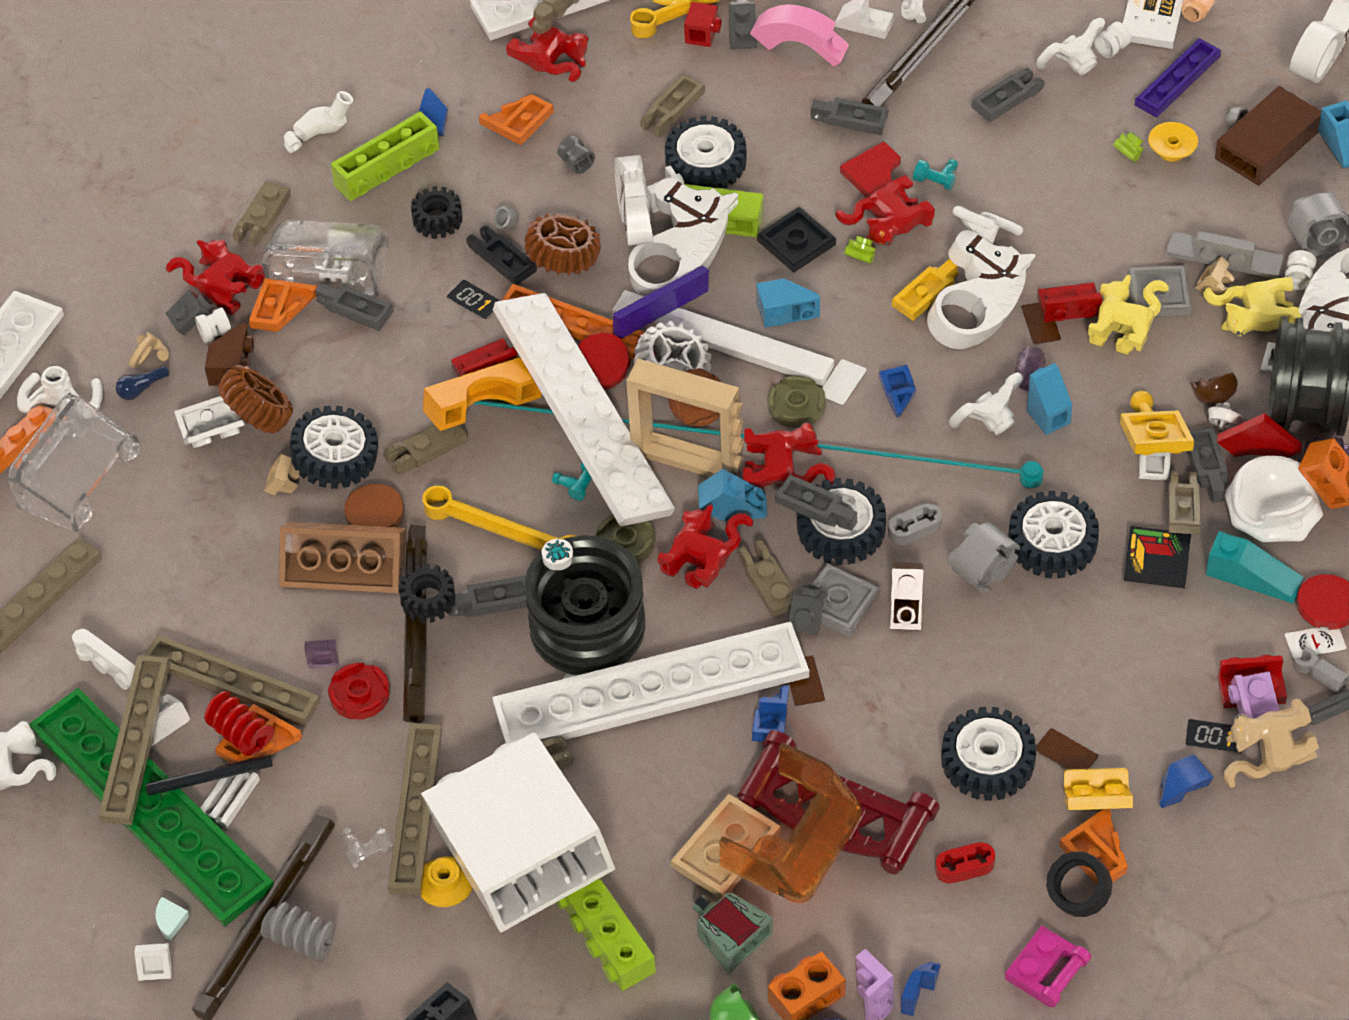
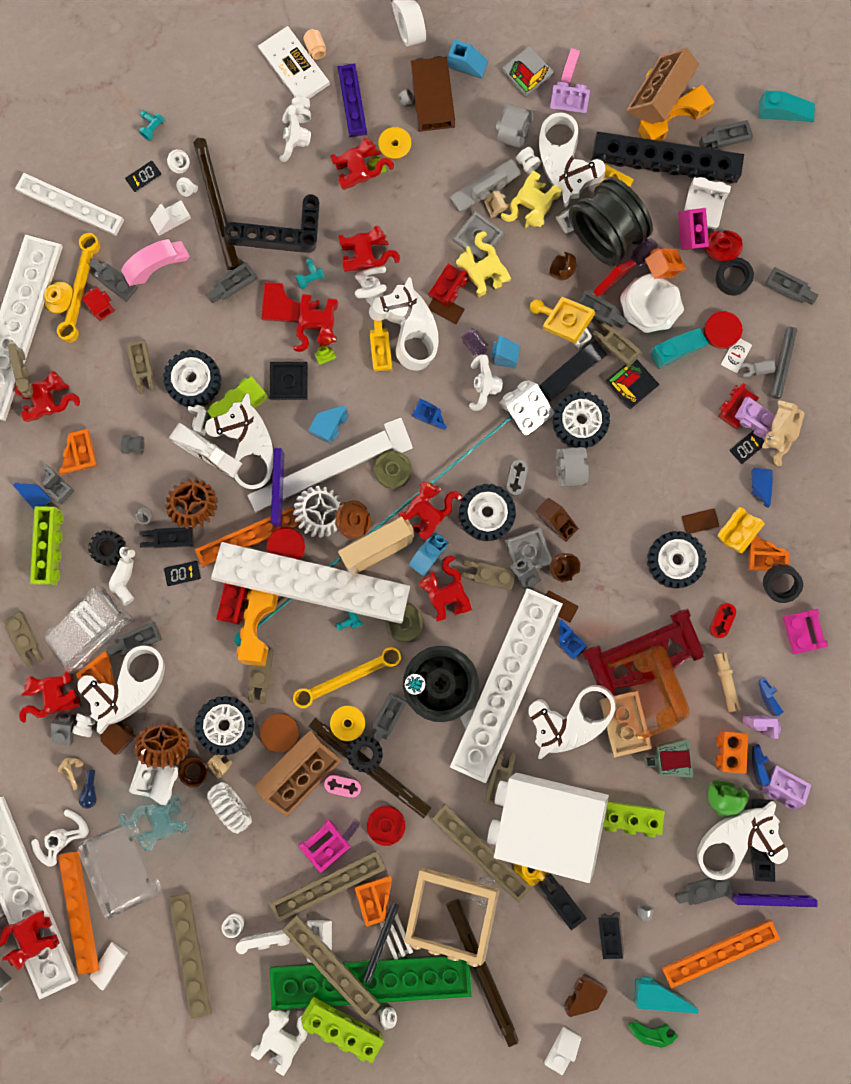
camera: 50 degrees left, 30 degrees up
white tile [134,943,173,981] -> none
light aqua tile [155,897,190,941] -> none
red piece [204,691,275,756] -> none
light grey piece [261,901,335,962] -> none
dark grey hinge [774,475,858,531] -> none
dark grey hinge [971,68,1045,123] -> none
white hat [1208,402,1243,430] -> none
none -> dark grey slope [43,464,74,504]
none -> white animal [78,646,165,734]
none -> white arm [109,547,135,606]
none -> clear light blue animal [118,795,188,851]
none -> reddish brown hair [178,757,209,788]
none -> white gear [208,782,252,834]
none -> white wheel [222,913,245,938]
none -> black beam [224,194,320,253]
none -> dark pink plate [298,819,351,873]
none -> lime brick [301,997,385,1063]
none -> bright pink beam [324,775,361,797]
none -> red animal [330,137,394,190]
none -> yellow piece [330,706,365,741]
none -> red animal [339,226,400,272]
none -> white plate [377,1007,397,1030]
none -> tan window [404,868,500,967]
none -> white bracket [498,380,554,435]
none -> white animal [529,685,616,759]
none -> black slope [538,340,608,401]
none -> black hinge [538,873,587,931]
none -> reddish brown hair [549,553,581,582]
none -> tan pin [714,652,741,712]

